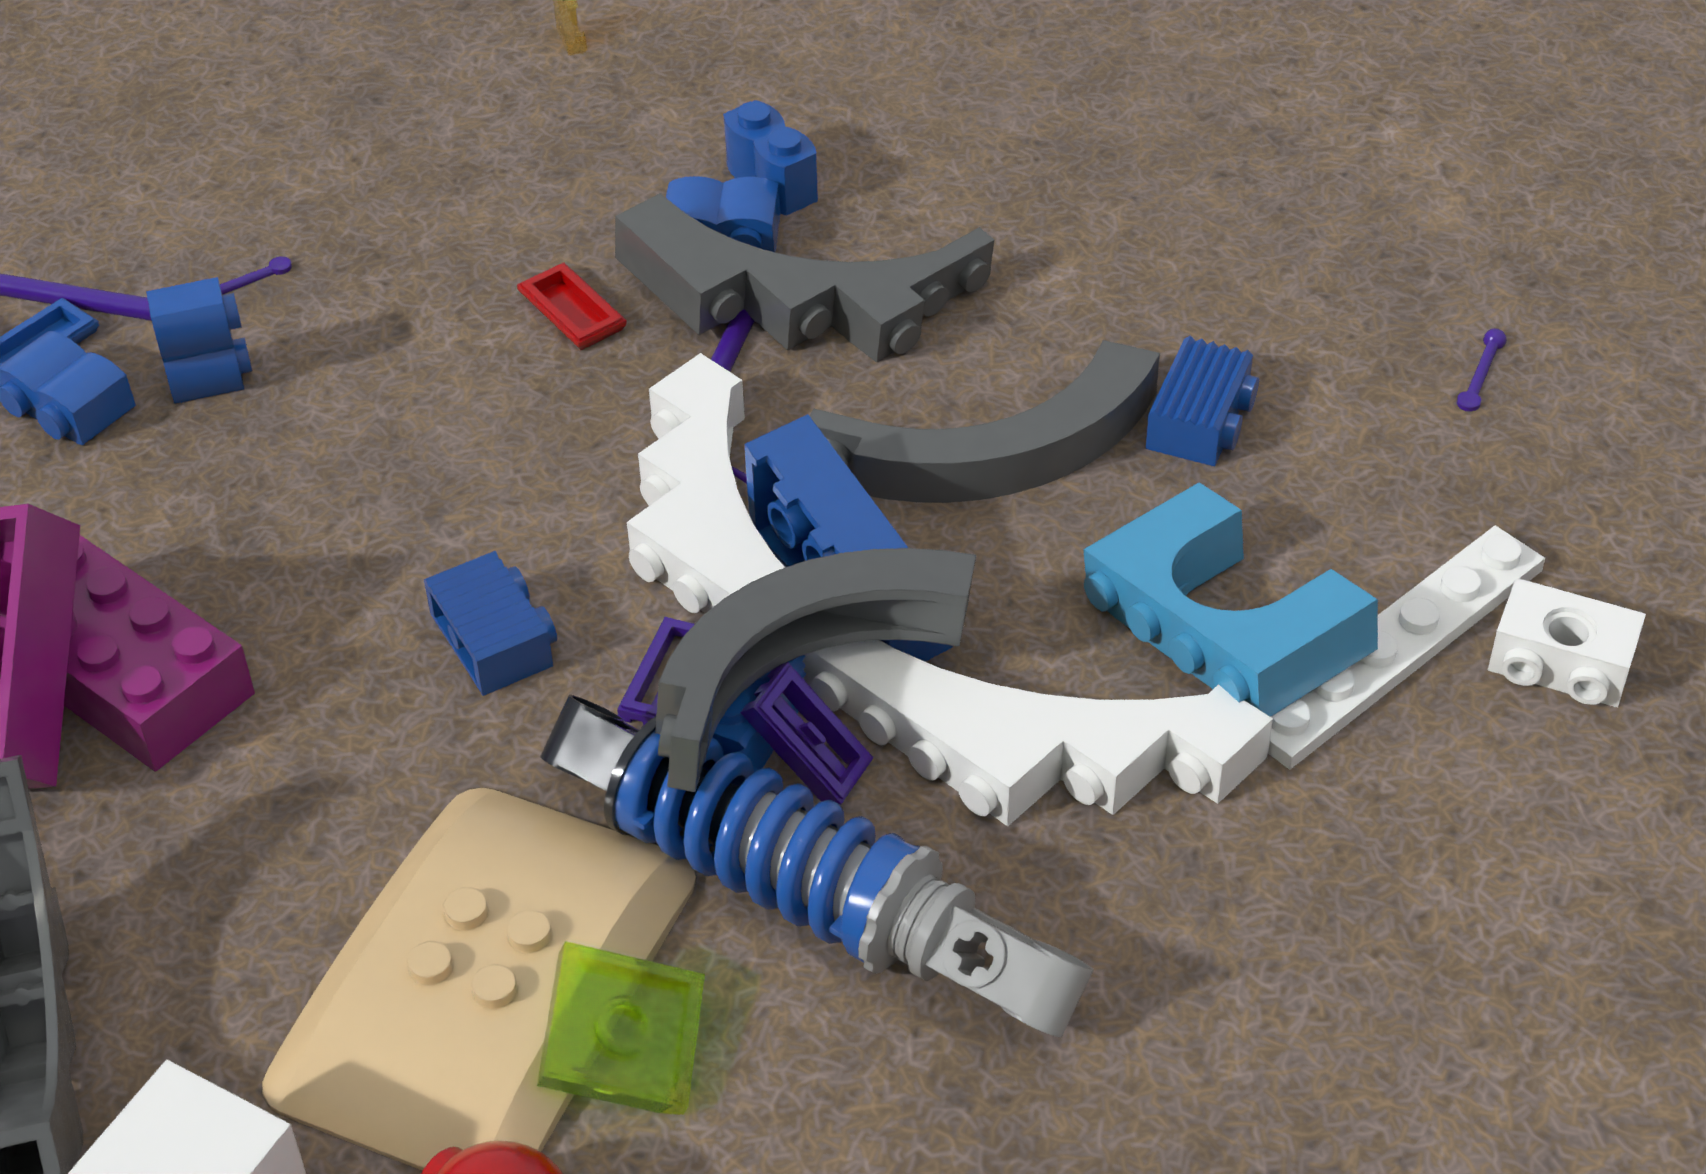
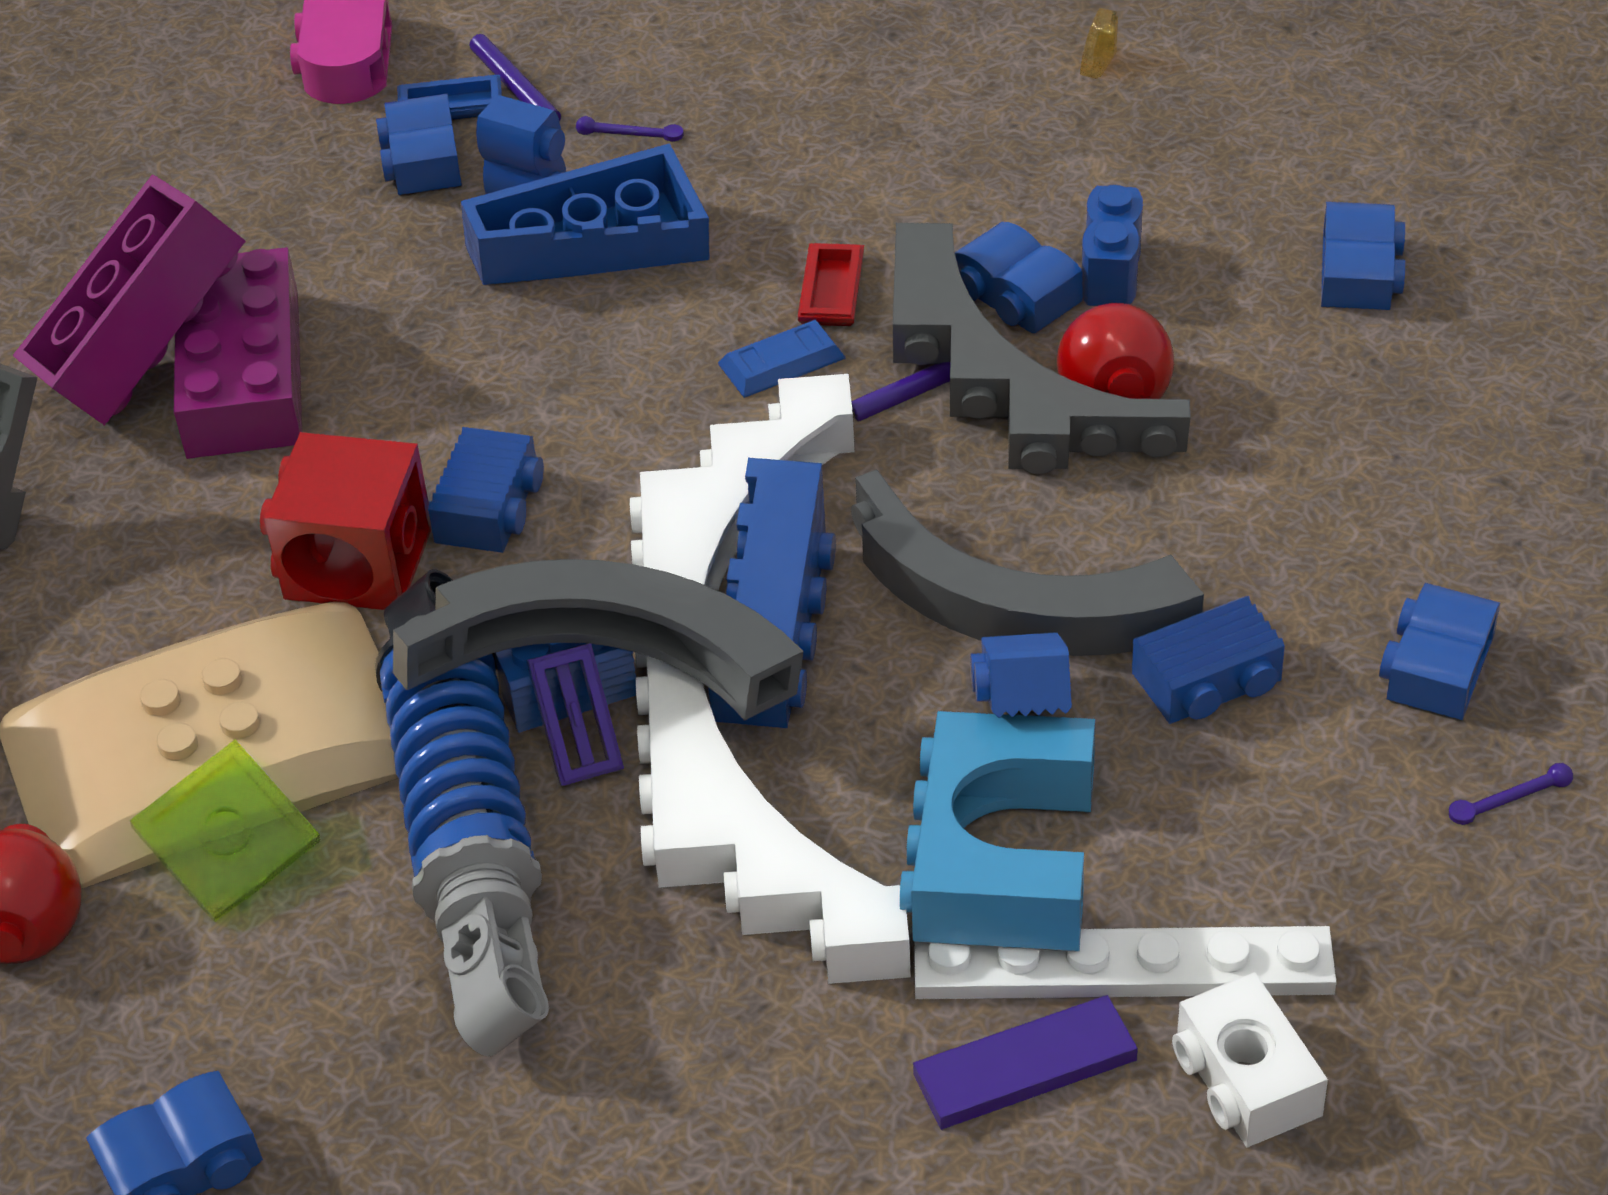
camera: 45 degrees right, 0 degrees up
none -> red brick [260,432,432,610]
none -> blue wedge [461,143,710,285]
none -> blue tile [718,320,846,398]
none -> dark purple tile [913,995,1138,1130]
none -> blue brick [970,633,1072,718]
none -> red brick [1057,303,1174,399]
none -> blue brick [1321,201,1405,310]
none -> blue brick [1379,583,1501,720]

